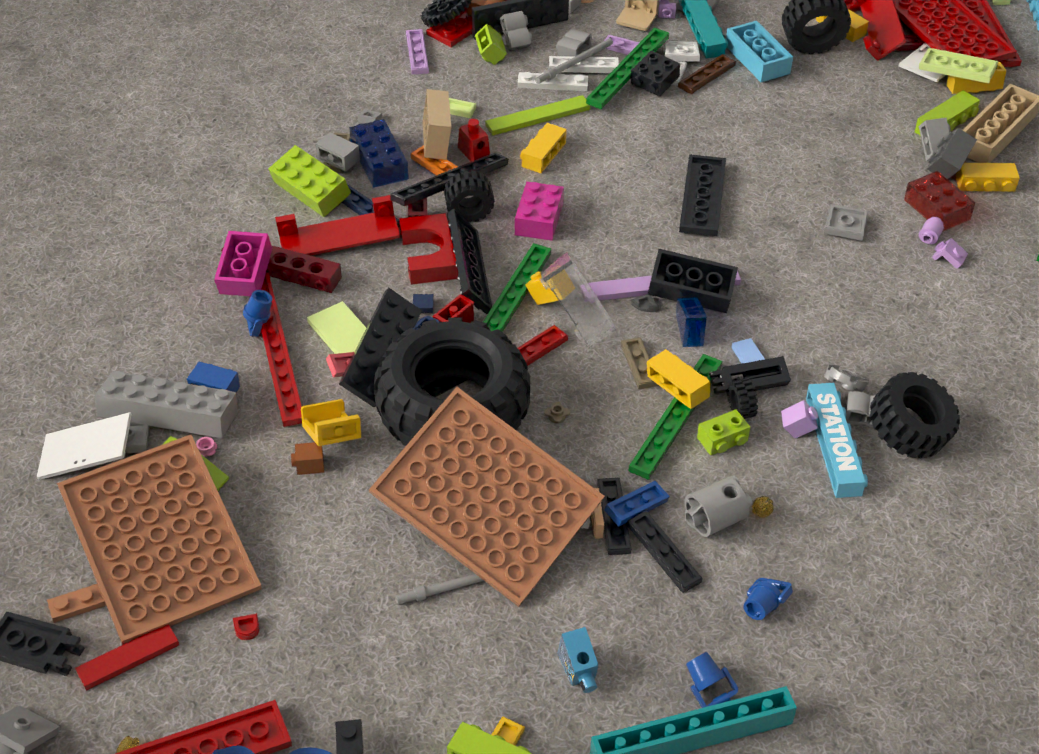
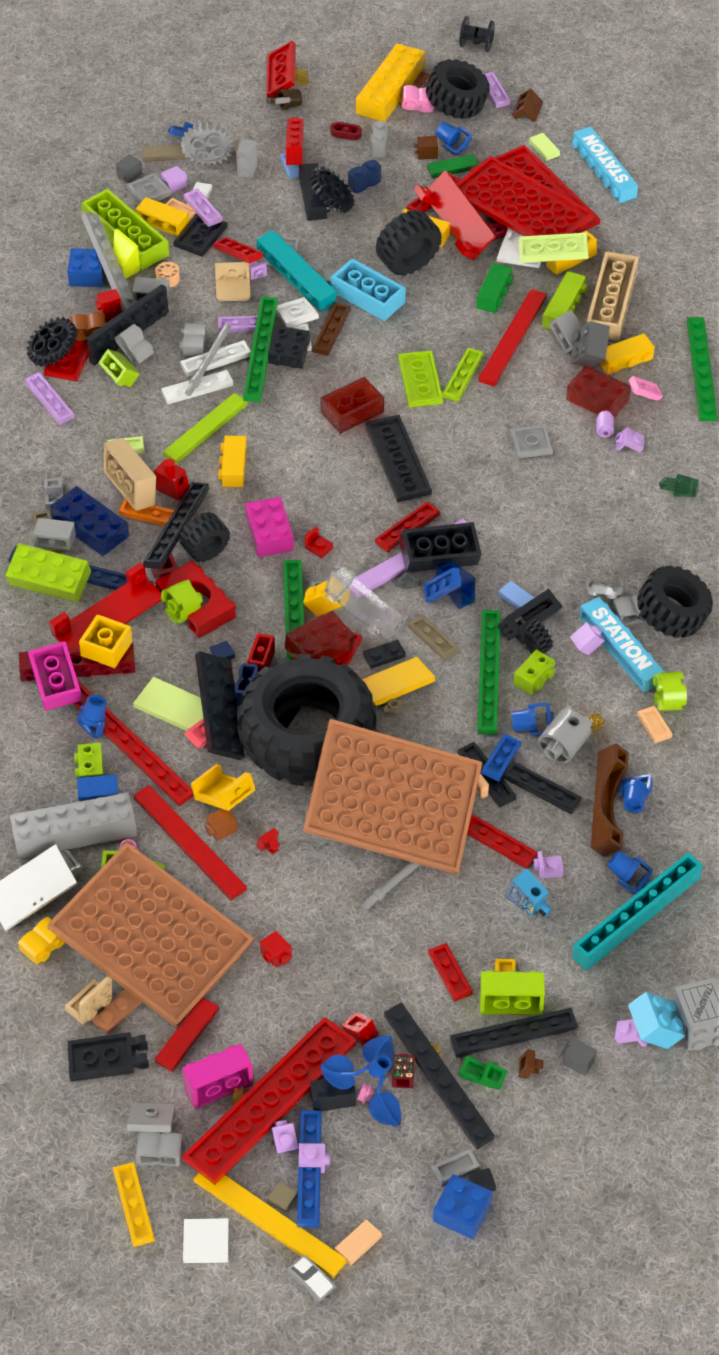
camera: 25 degrees left, 5 degrees up
red tile [233,613,260,640] -> none
black plate [448,209,492,314] -> none
yellow brick [647,349,710,409] -> none
none -> yellow brick [18,917,65,965]
none -> tan bracket [65,976,112,1025]
none -> lime brick [74,743,104,780]
none -> yellow brick [79,615,133,668]
none -> red tile [134,785,247,901]
none -> lime brick [161,580,203,624]
none -> dark pink brick [182,1044,253,1110]
none -> red tile [256,827,280,855]
none -> red brick [260,930,292,968]
none -> clear red brick [284,610,355,660]
none -> red bracket [304,527,334,559]
none -> clear red brick [320,376,384,434]
none -> red bracket [342,1012,379,1046]
none -> yellow tile [362,657,436,706]
none -> black plate [363,639,406,669]
none -> red tile [375,501,440,553]
none -> lime tile [398,350,443,407]
none -> blue plate [424,568,461,602]
none -> red tile [428,943,473,1002]
none -> lime tile [442,348,484,402]
none -> red tile [467,814,538,869]
none -> green brick [476,263,514,313]
none -> red tile [479,289,547,387]
none -> blue piece [512,703,554,735]
none -> lavender bracket [534,851,564,878]
none -> reddish brown arch [591,743,629,857]
none -> bright pink plate [628,376,663,401]
none -> light nougat tile [637,706,672,743]
none -> lime brick [653,671,687,712]
none -> clear green piece [659,474,699,497]

